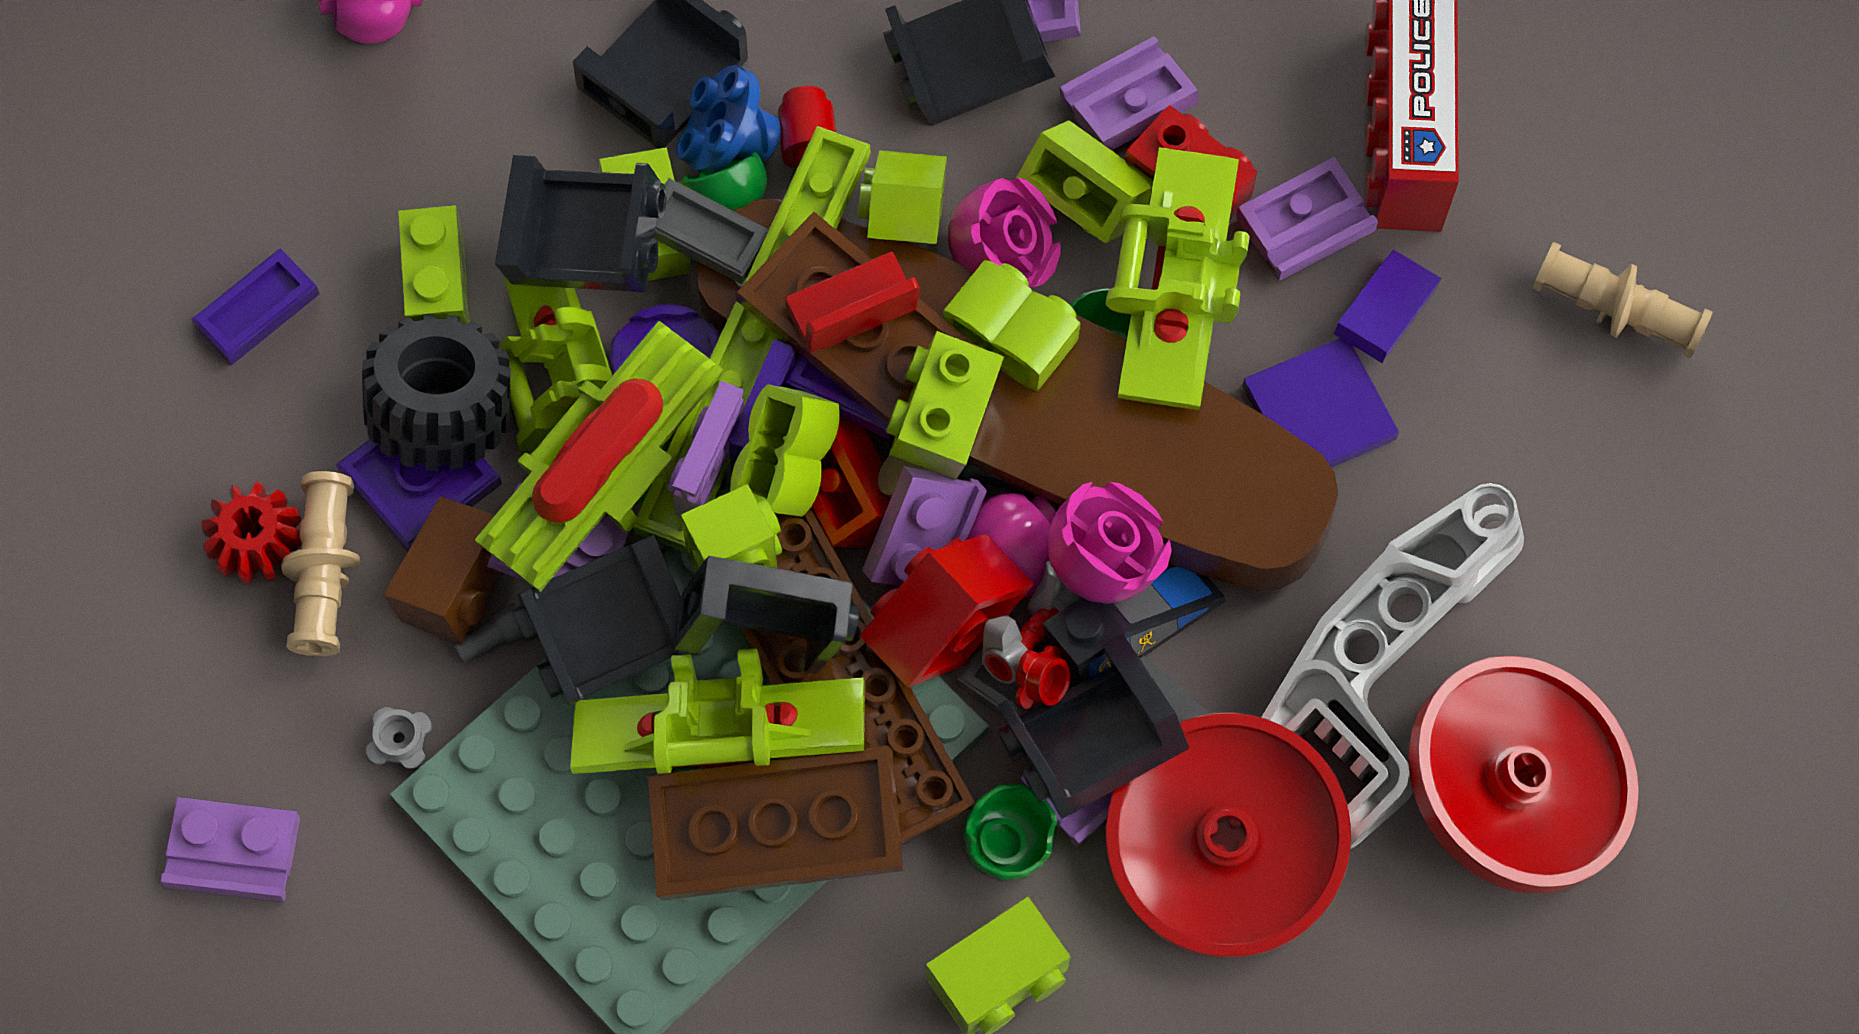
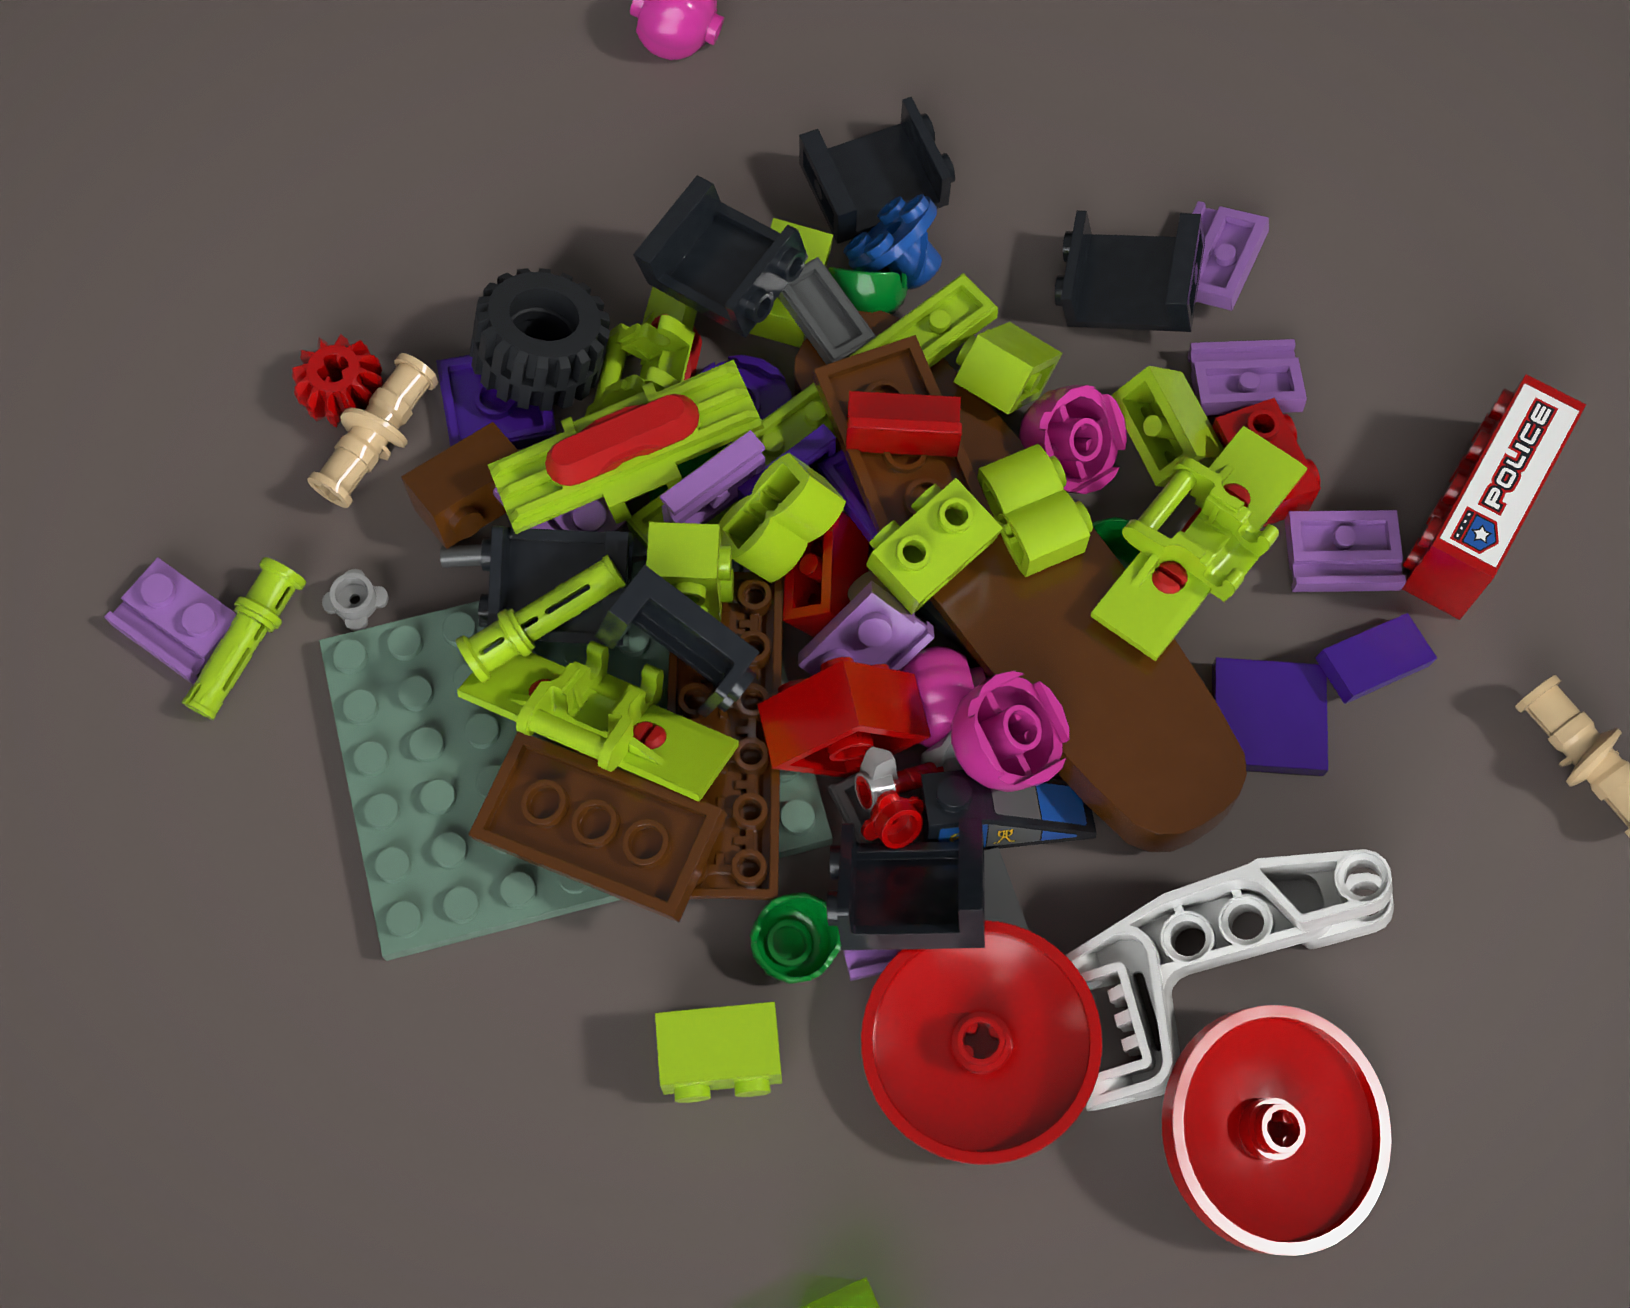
camera: 30 degrees right, 0 degrees up
dark purple tile [191,248,320,366] -> none
lime brick [398,205,470,325] -> none
red brick [778,85,836,170] -> none
none -> lime pin [181,557,306,720]
none -> lime pin [455,555,627,683]

